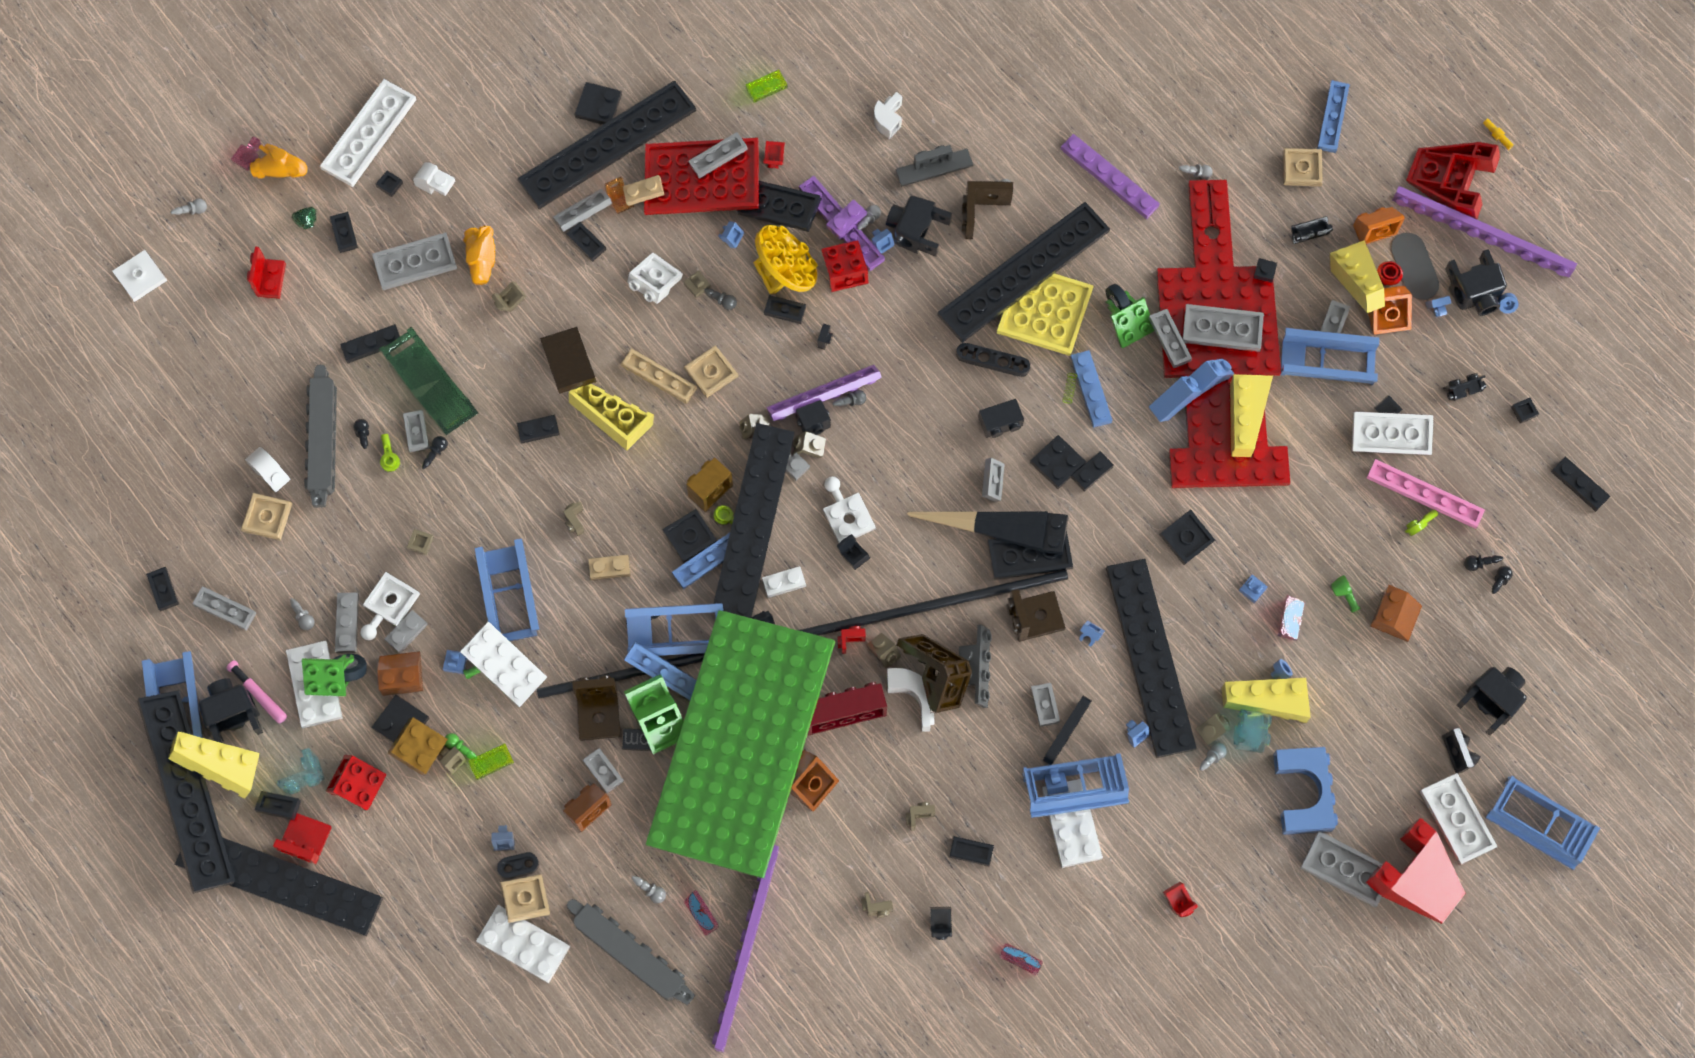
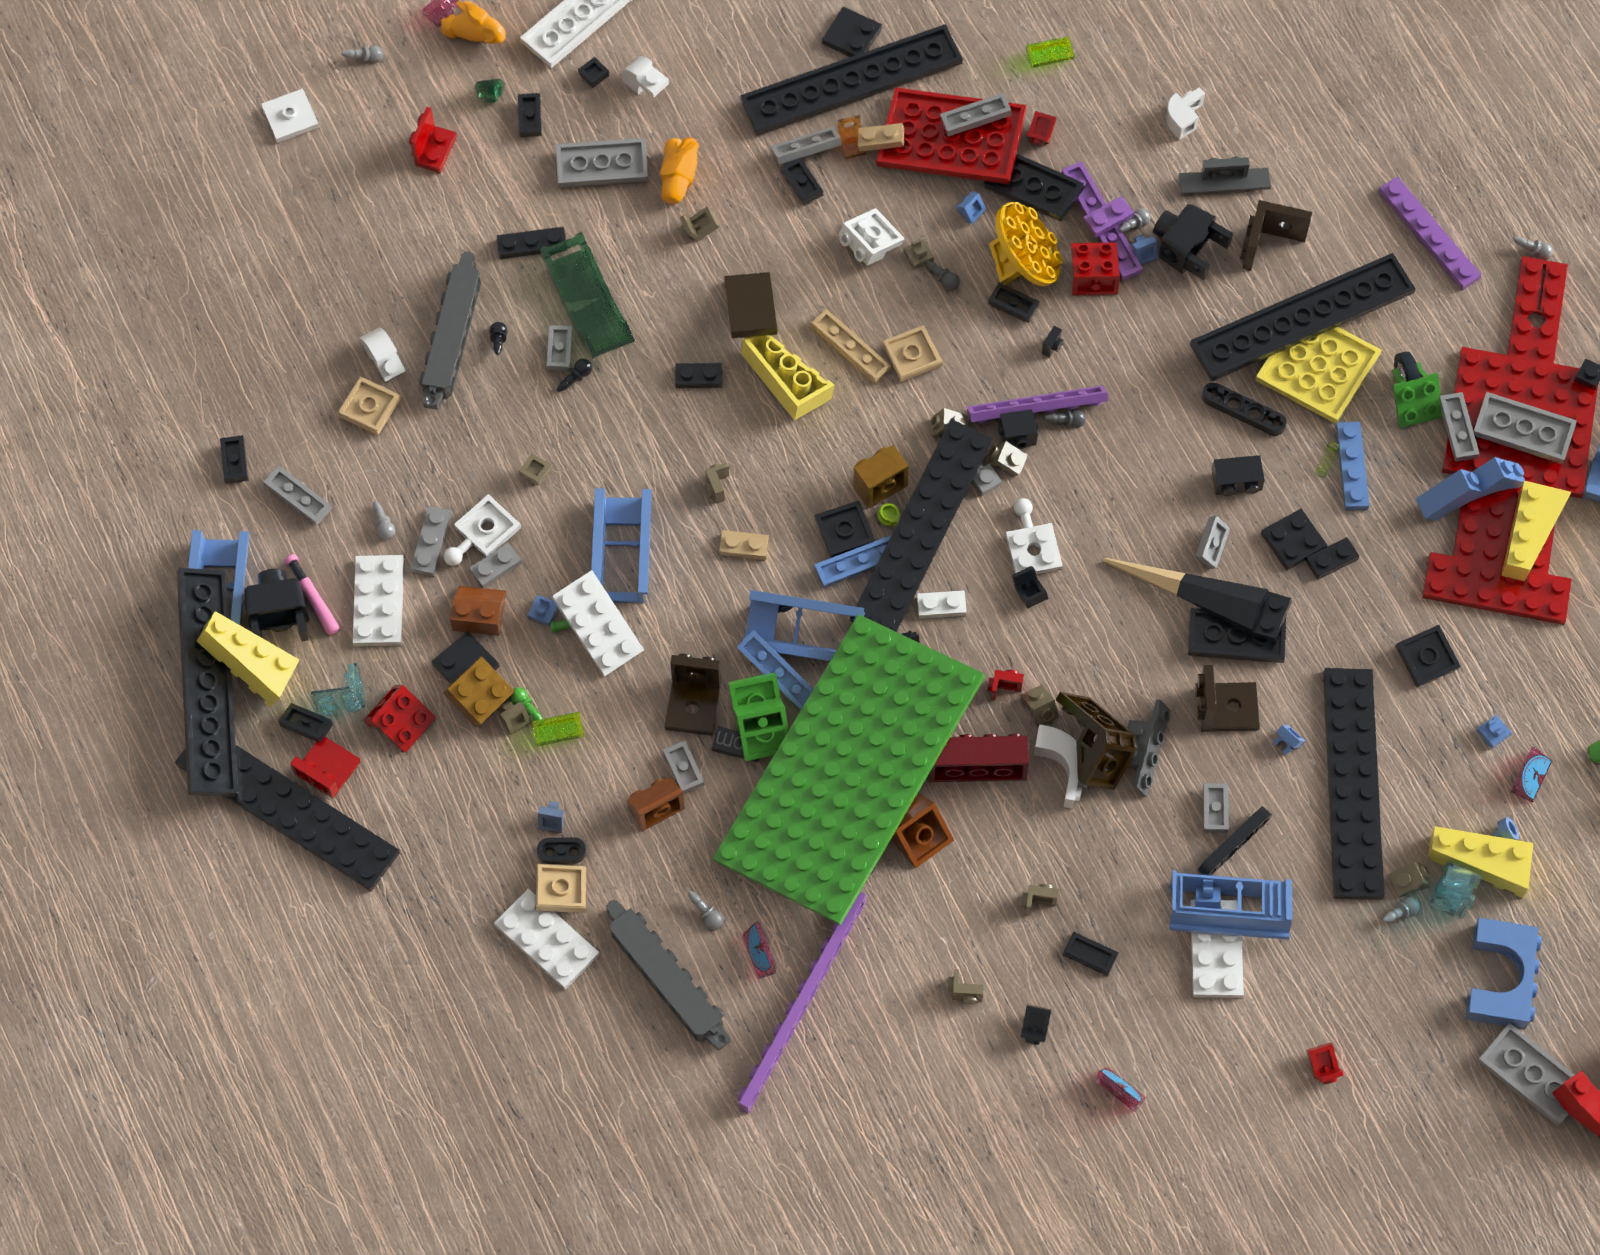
camera: 15 degrees right, 5 degrees down
bright green plate [302,654,367,696] -> none
lime plate [380,434,400,472] -> none
black piece [536,570,1068,699] -> none
medium blue tile [1126,720,1150,748] -> none

